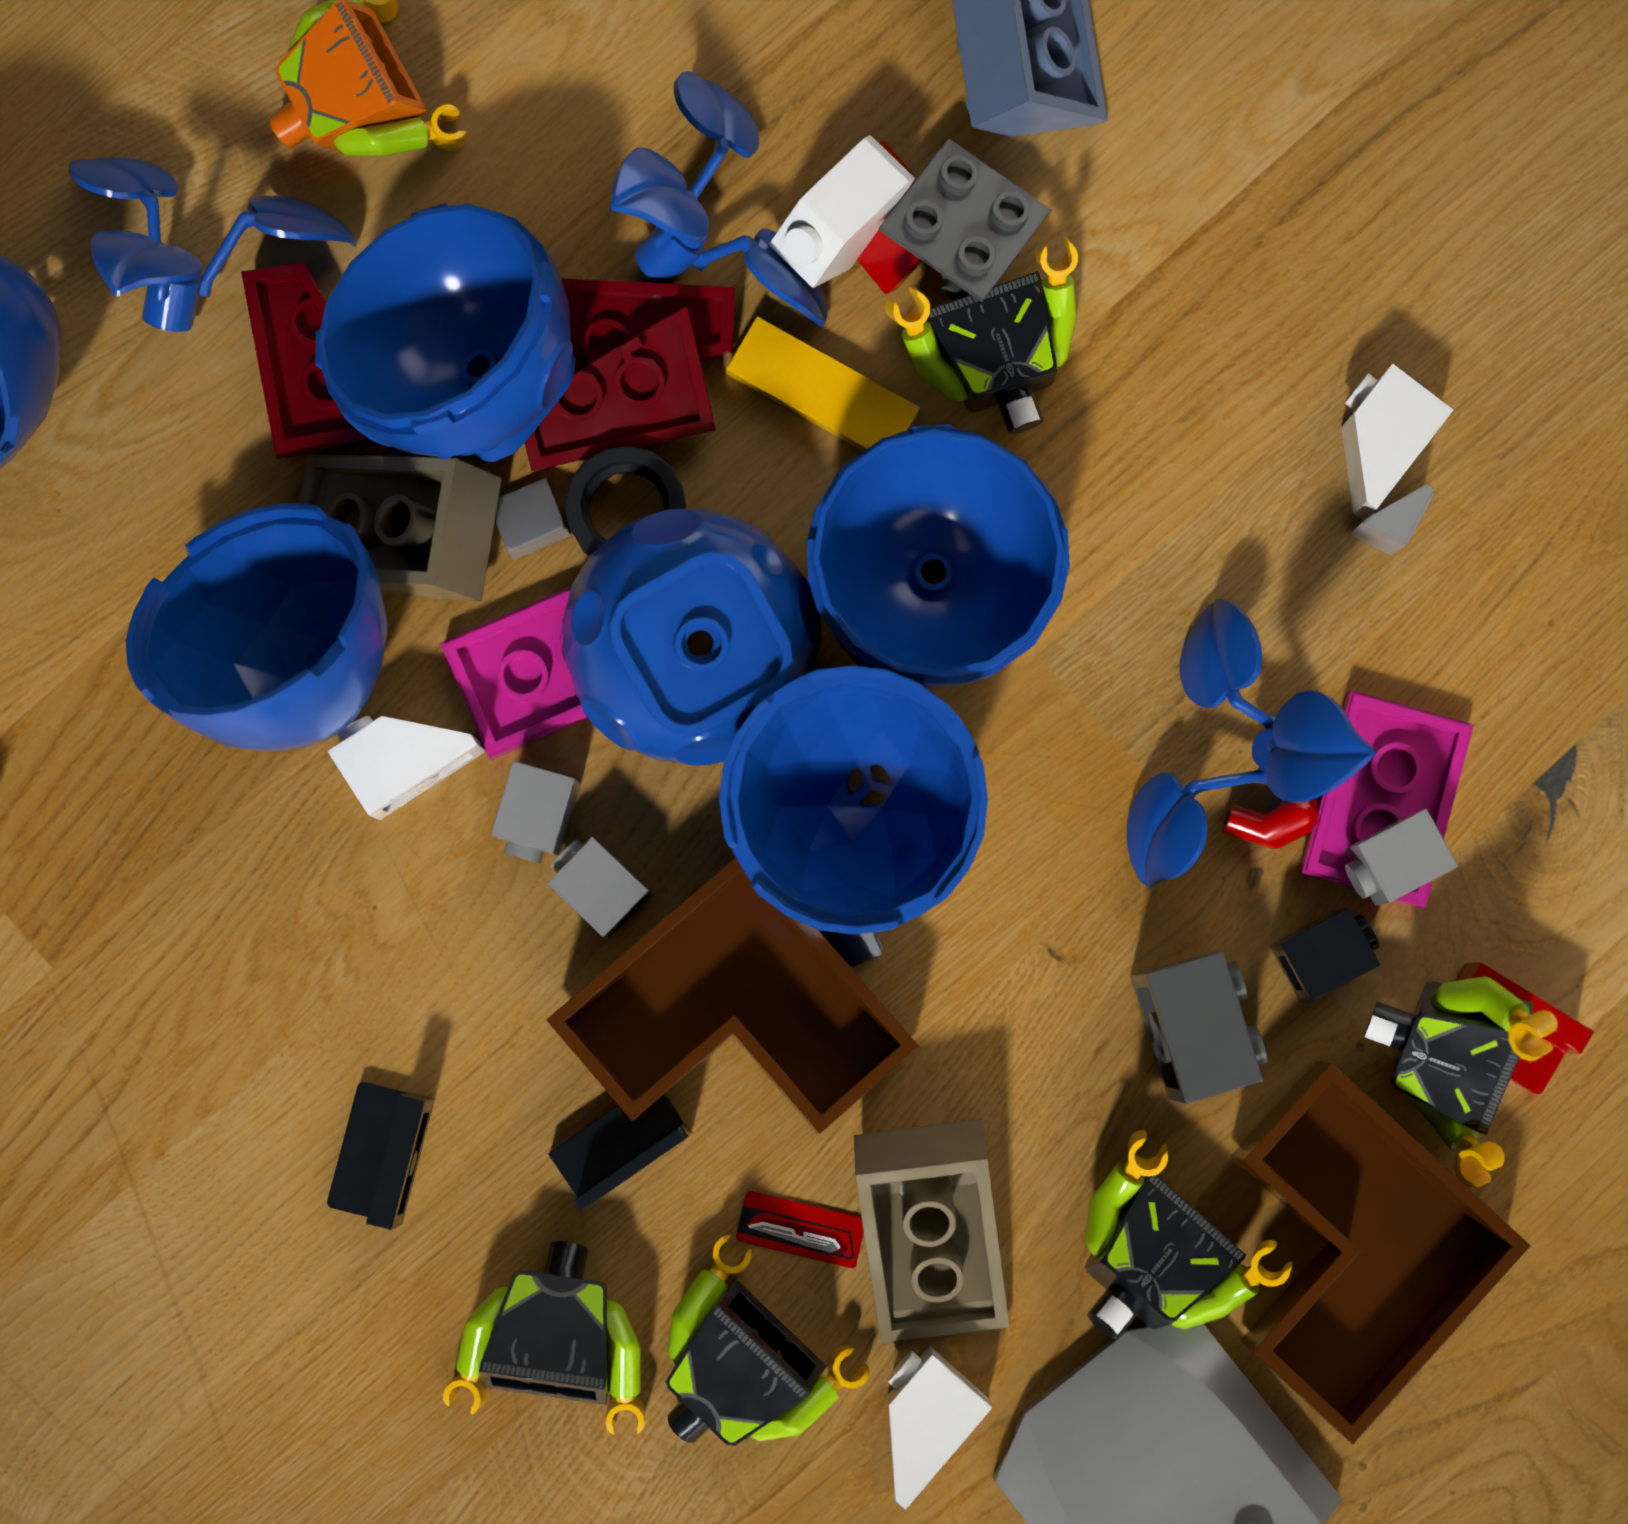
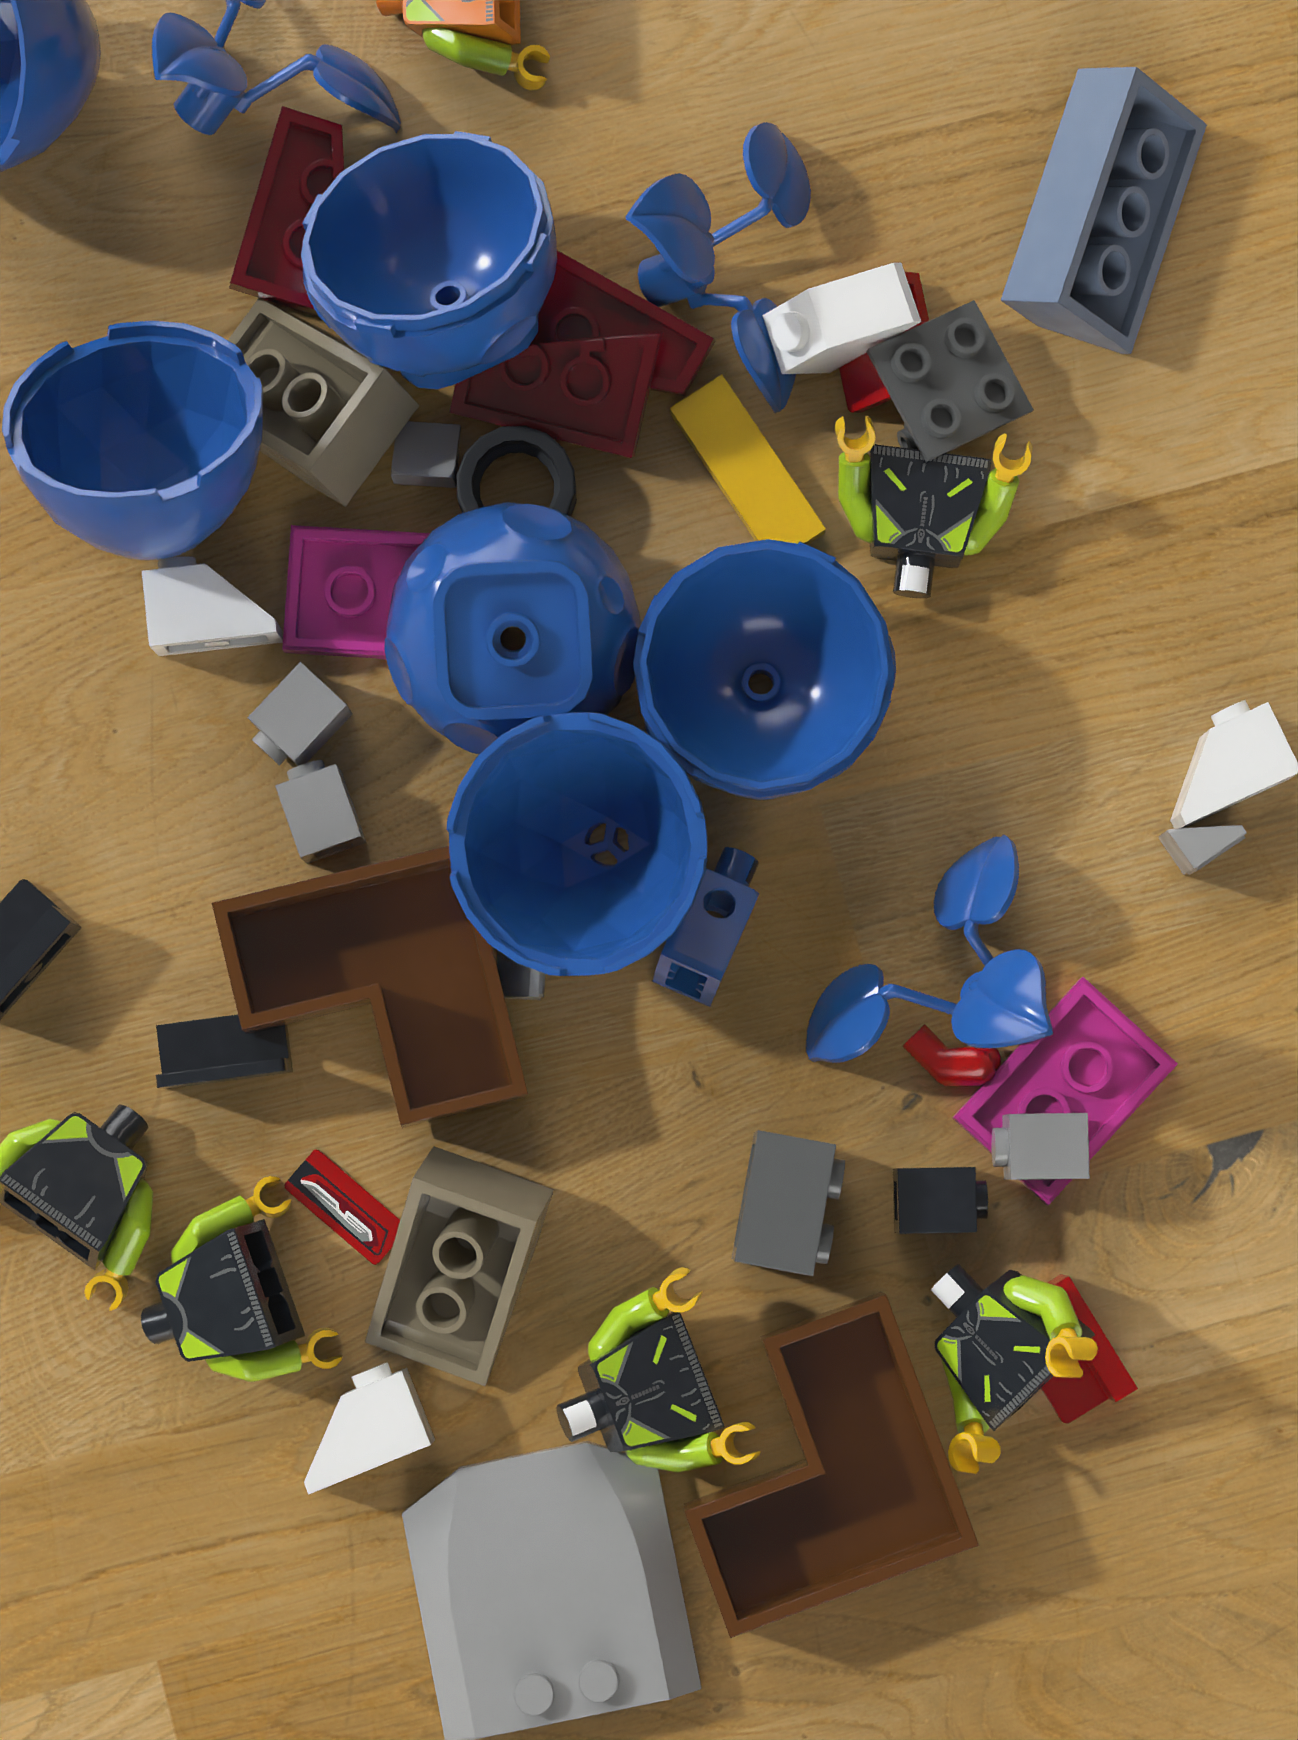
camera: 25 degrees right, 0 degrees up
none -> blue torso [652,847,760,1007]

